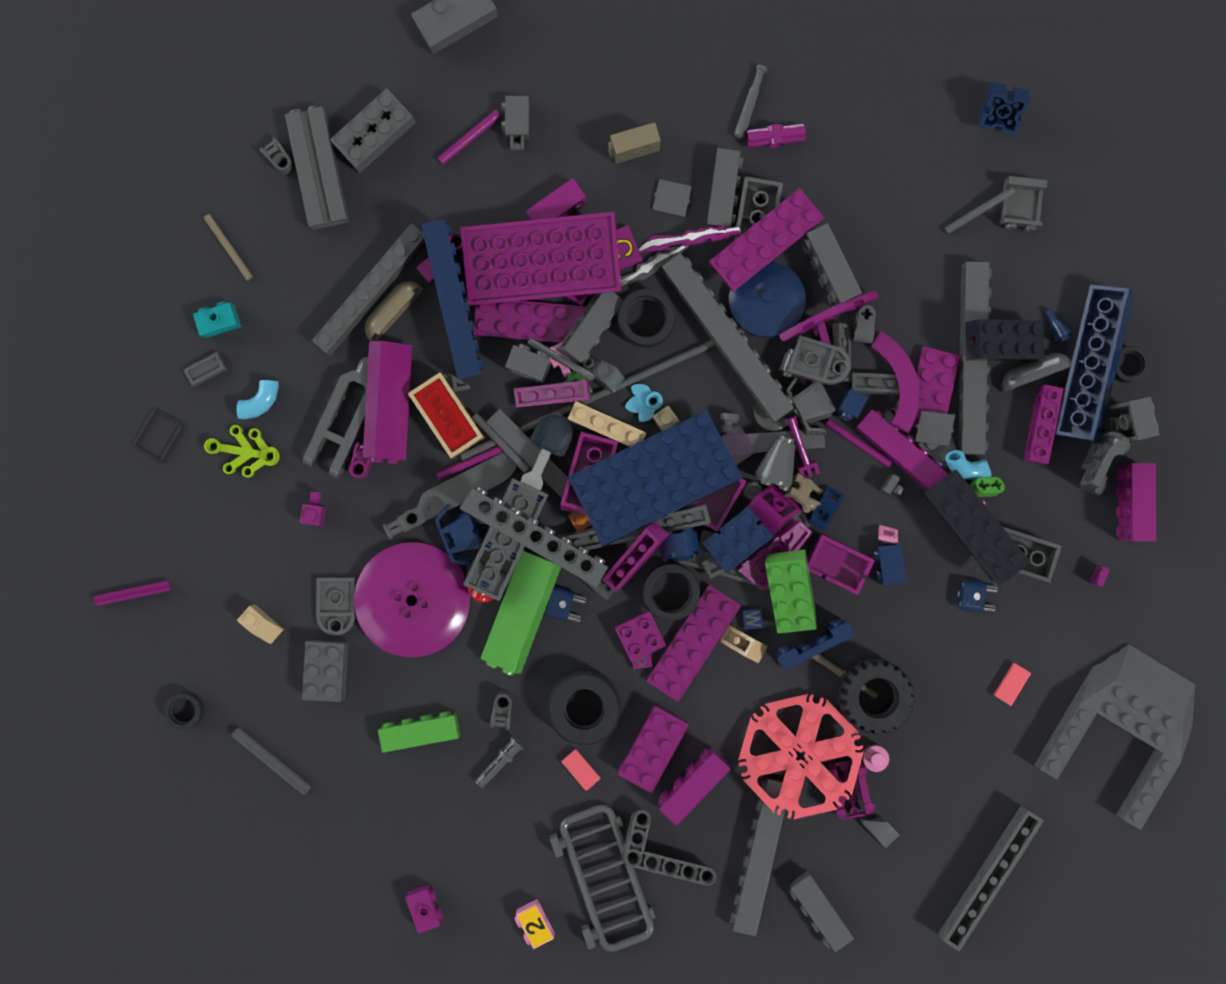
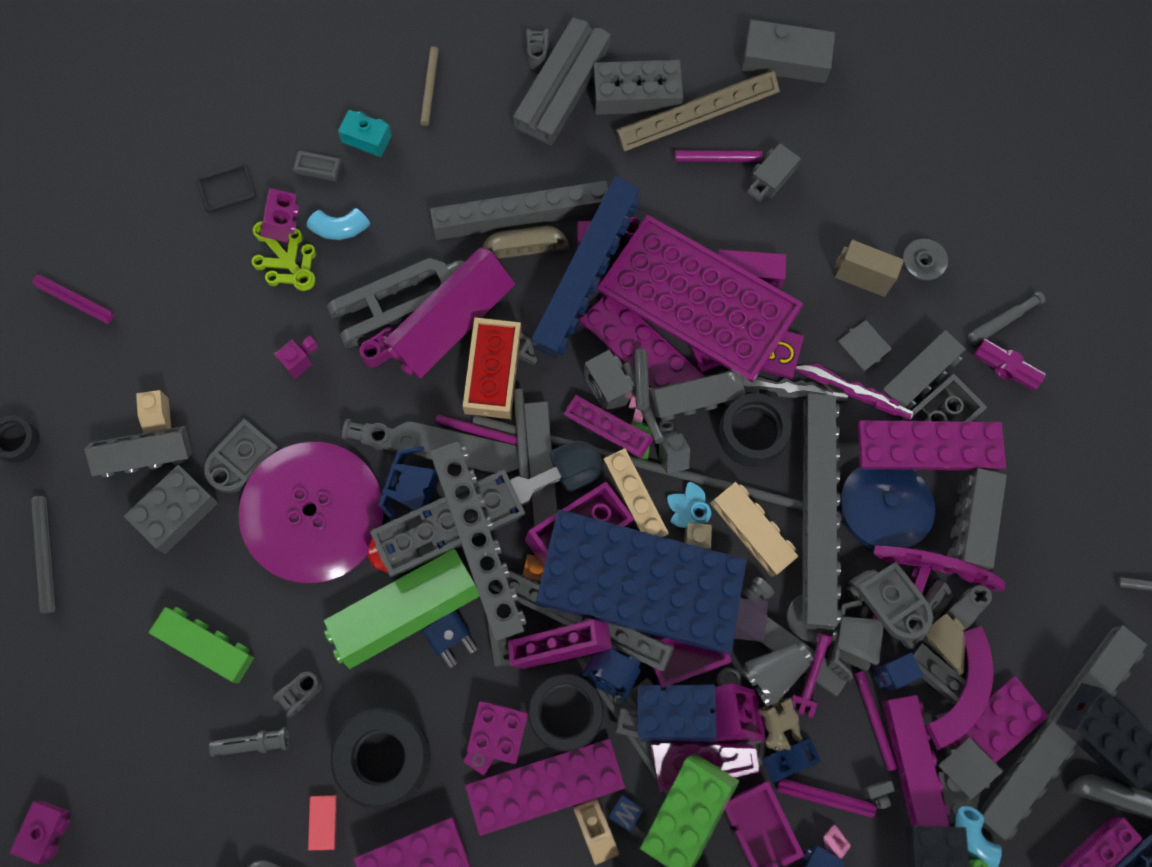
camera: 40 degrees right, 15 degrees down
none -> dark grey brick [84,426,192,477]
none -> magenta brick [260,188,299,243]
none -> dark tan plate [616,70,780,151]
none -> dark grey axle [634,348,650,411]
none -> tan brick [710,482,798,577]
none -> magenta axle [777,779,876,817]
none -> dark grey dish [903,239,948,281]
none -> dark tan slope [924,614,965,676]

